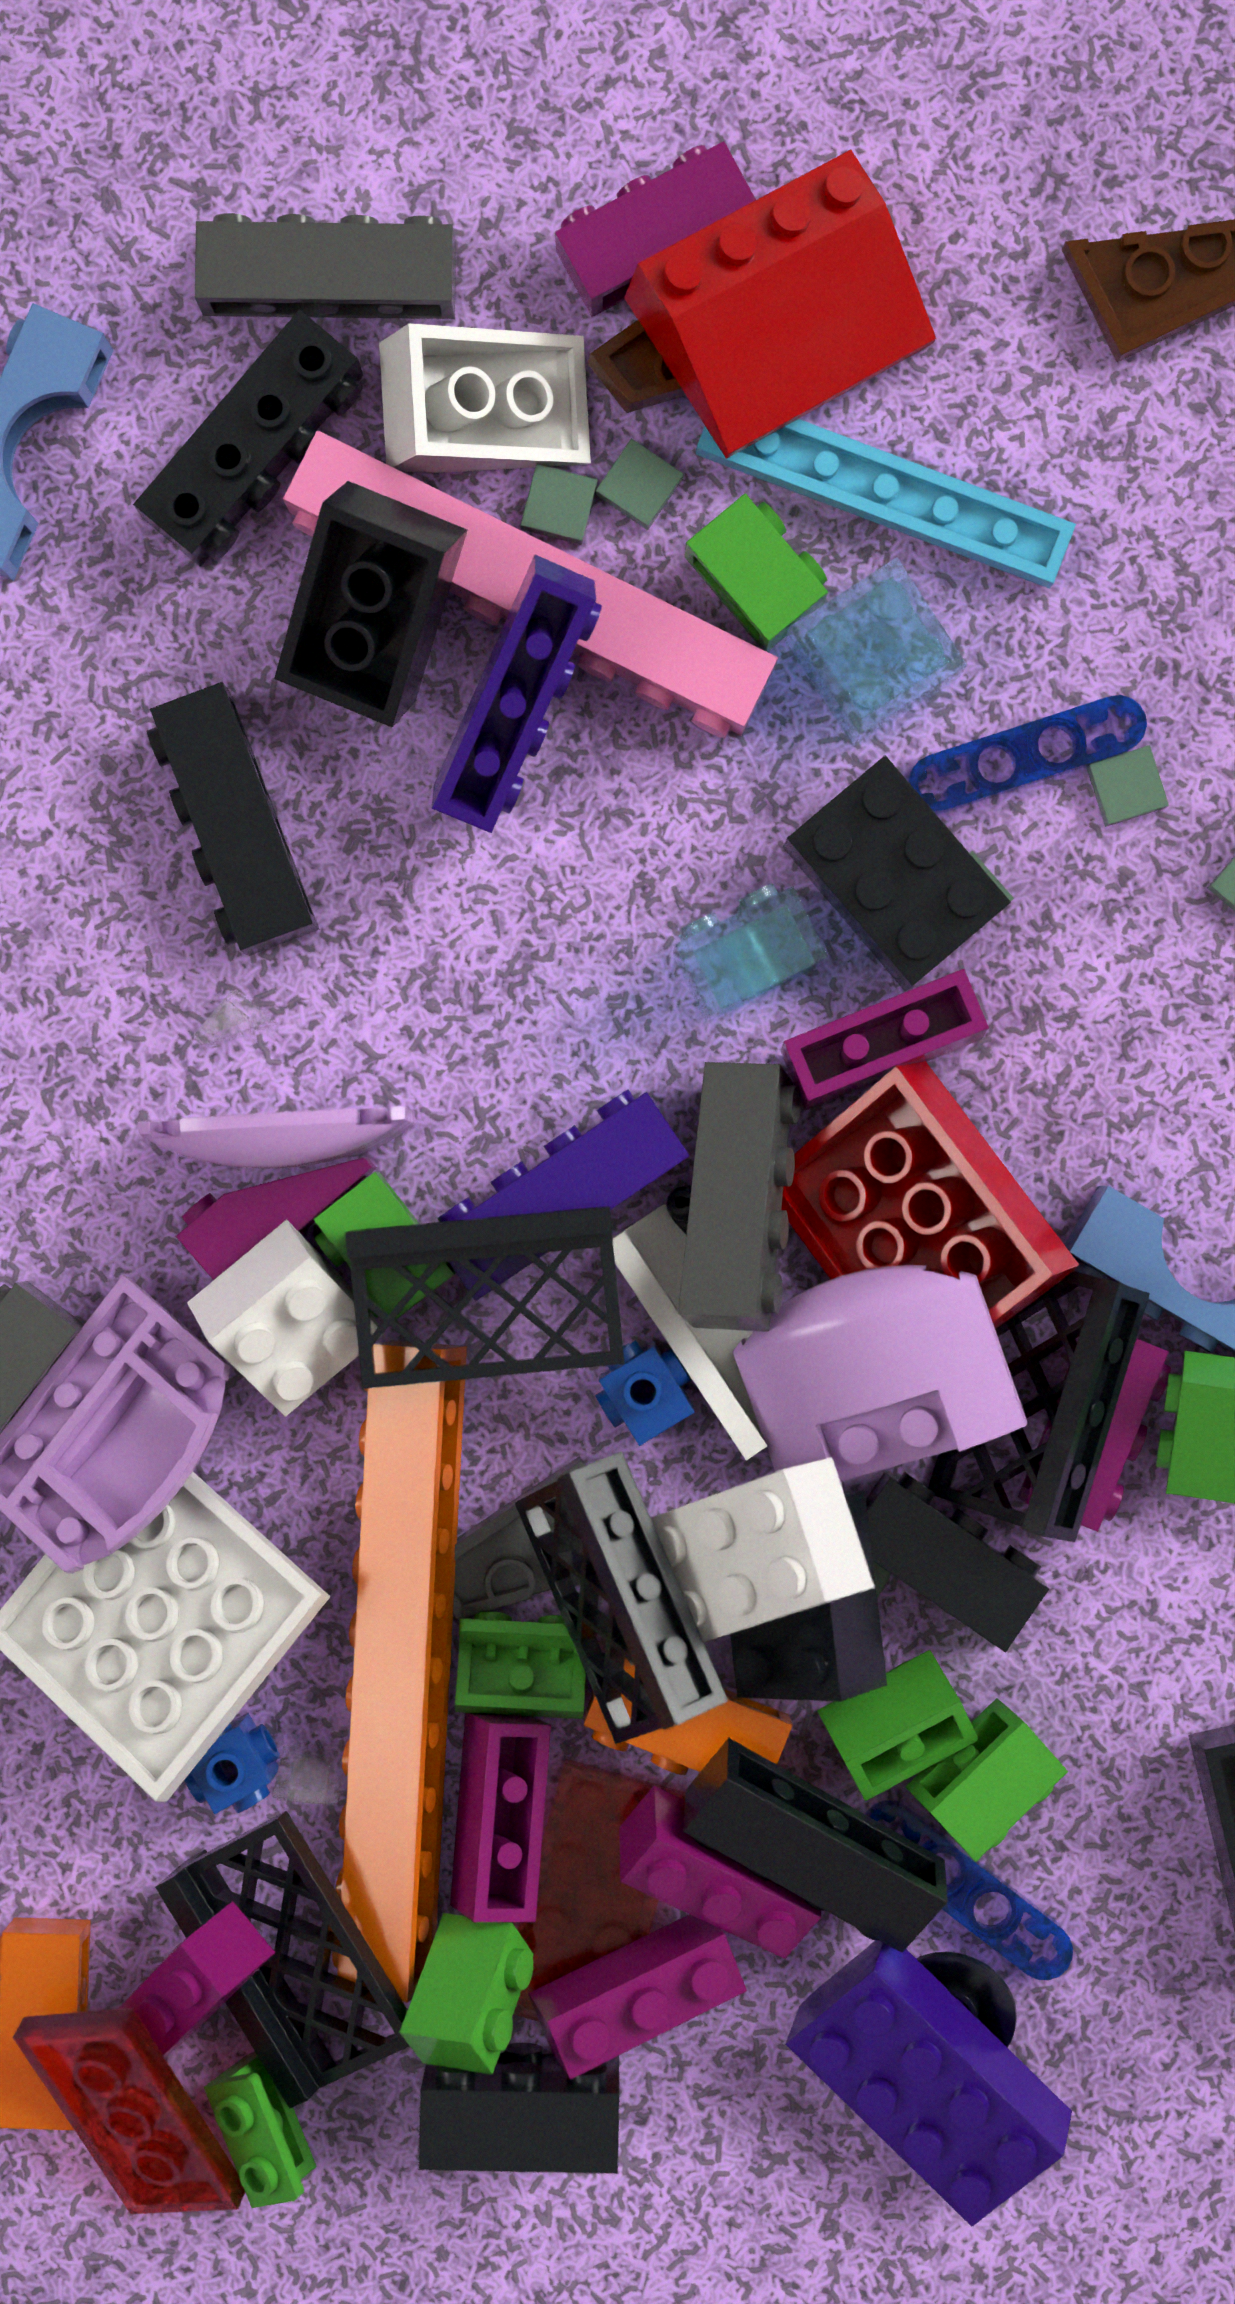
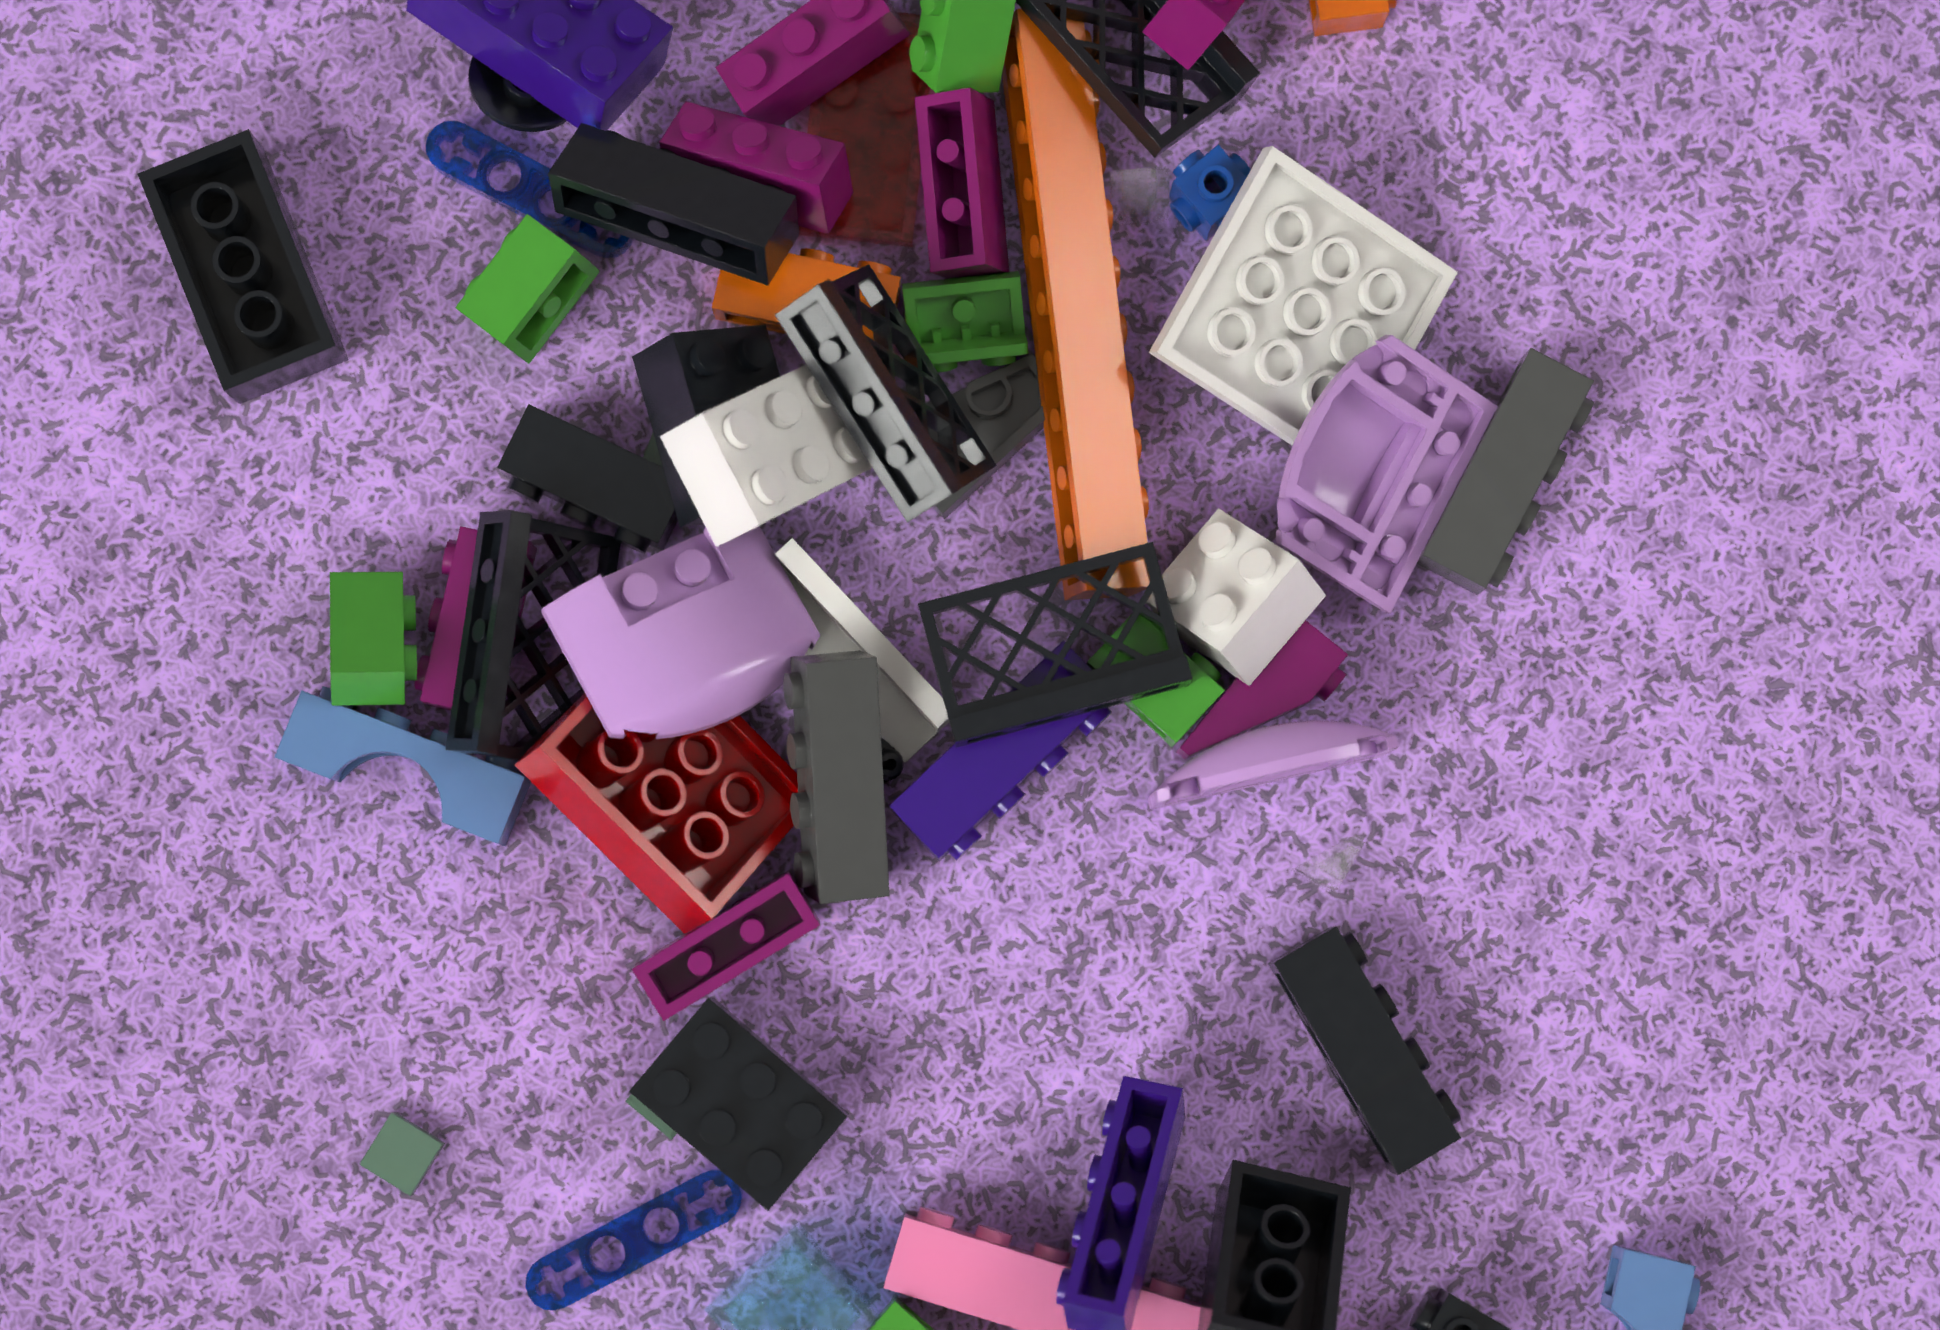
camera: 170 degrees right, 5 degrees down
blue brick [595,1339,695,1447] -> none
clear light blue brick [672,884,828,1023] -> none
bright green brick [817,1650,979,1801] -> none
sand green tile [1086,745,1169,827] -> none

